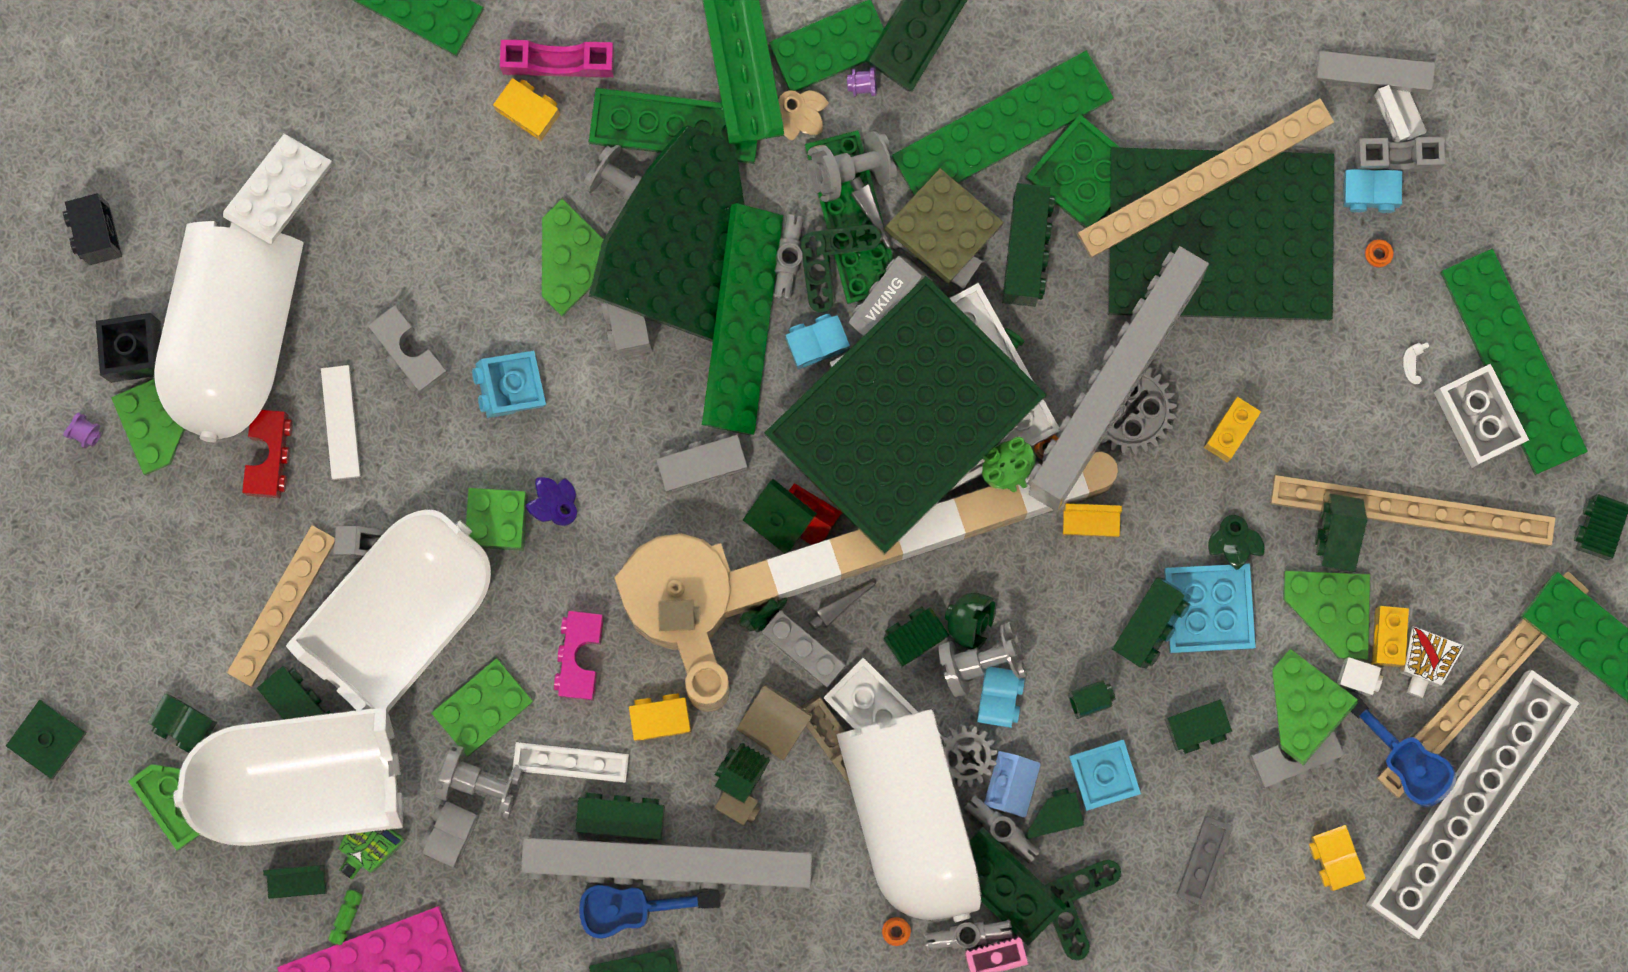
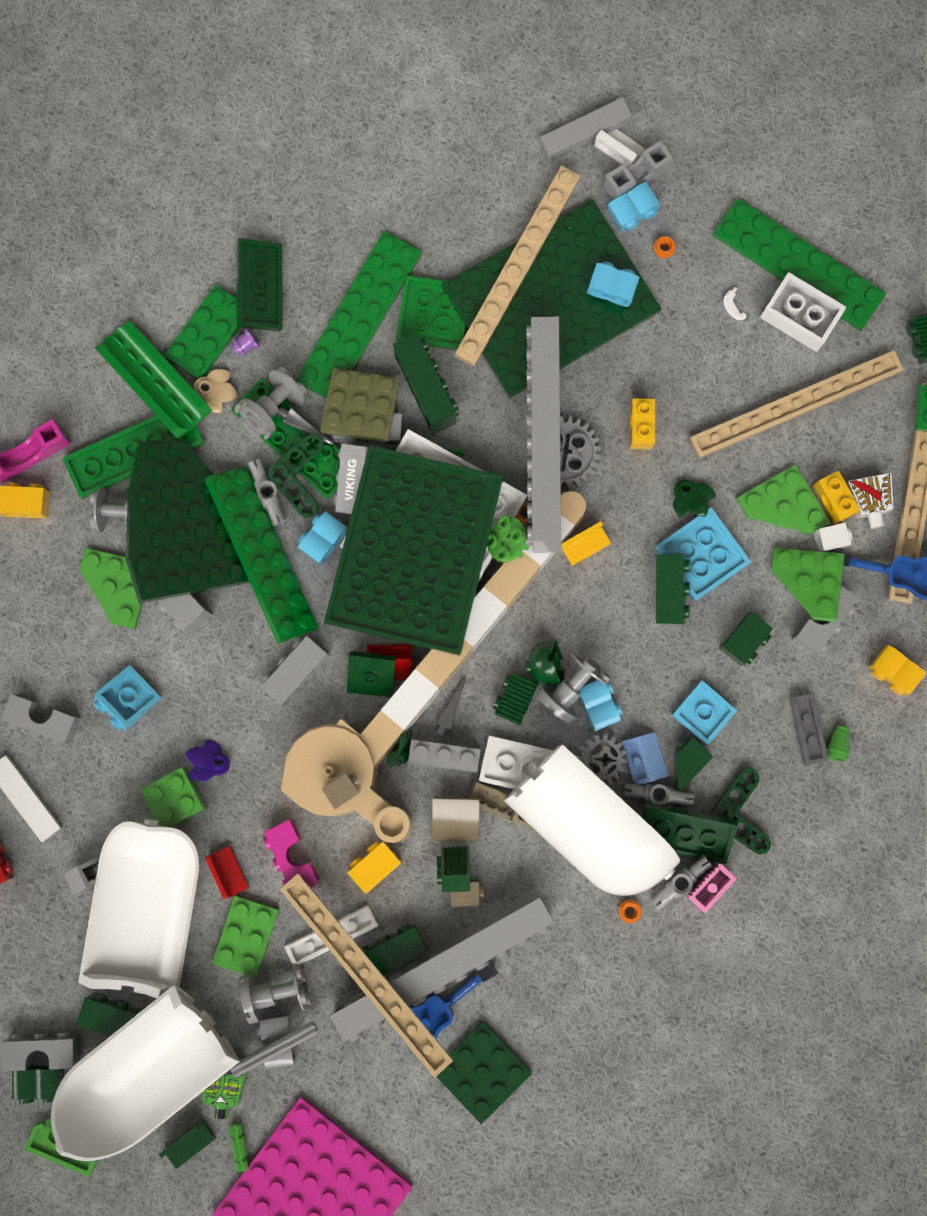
camera: 30 degrees left, 0 degrees up
tan plate [227,525,335,687] -> none
dark green brick [1068,680,1116,719] -> none
dark green brick [1314,493,1368,572] -> none
none -> light grey arch [2,1031,79,1071]
none -> red panel [205,845,250,900]
none -> light grey axle [230,1021,318,1077]
none -> tan plate [280,874,454,1078]
none -> medium azure brick [587,262,639,307]
none -> bright green cone [827,726,850,762]

